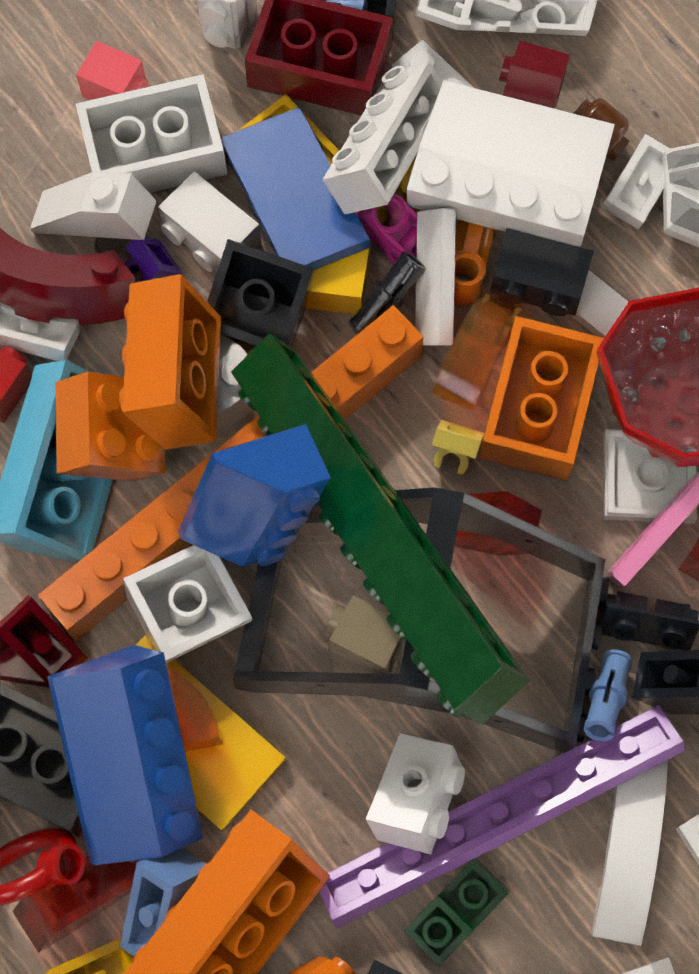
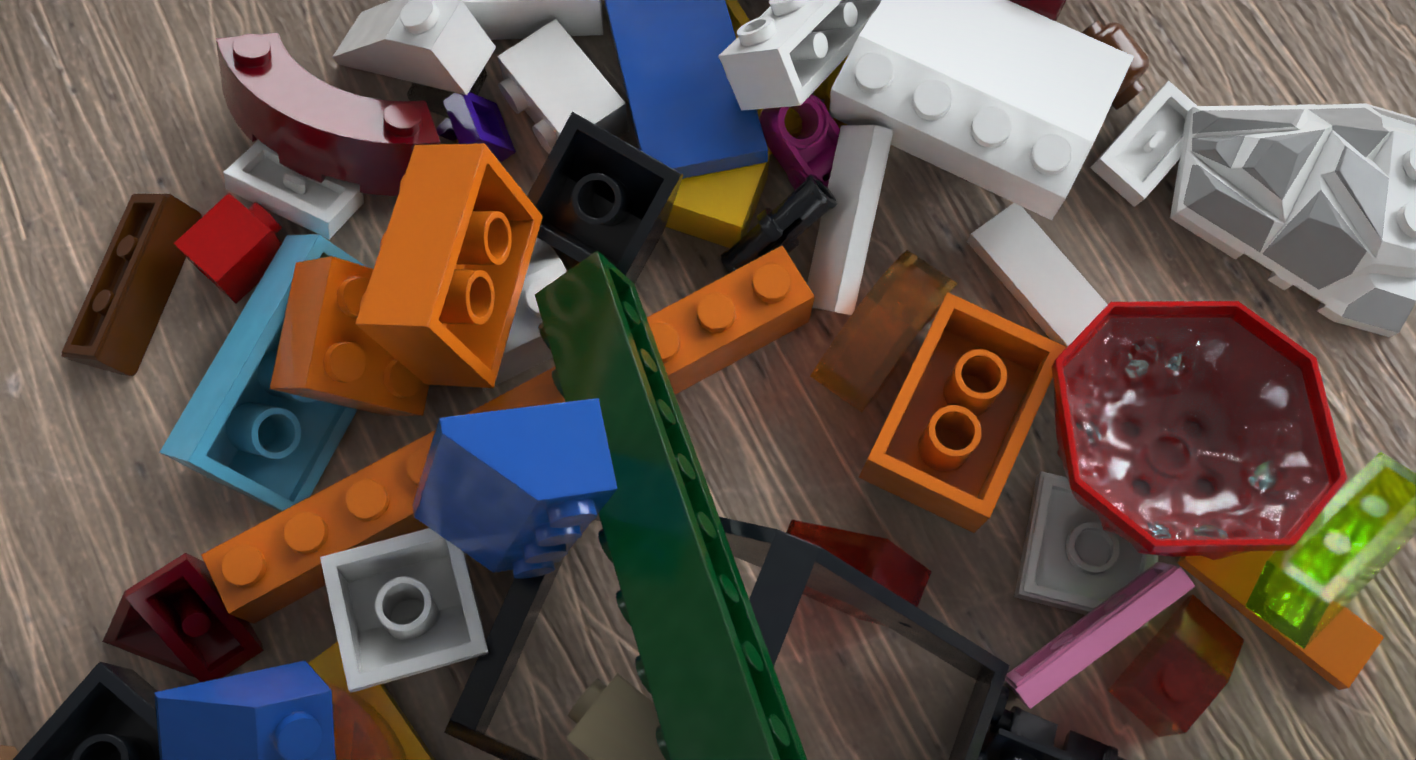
camera: 10 degrees right, 0 degrees up
light yellow tile [432,420,485,475] -> none
orange piece [454,220,496,306] -> none
black brick [490,228,594,316] -> none

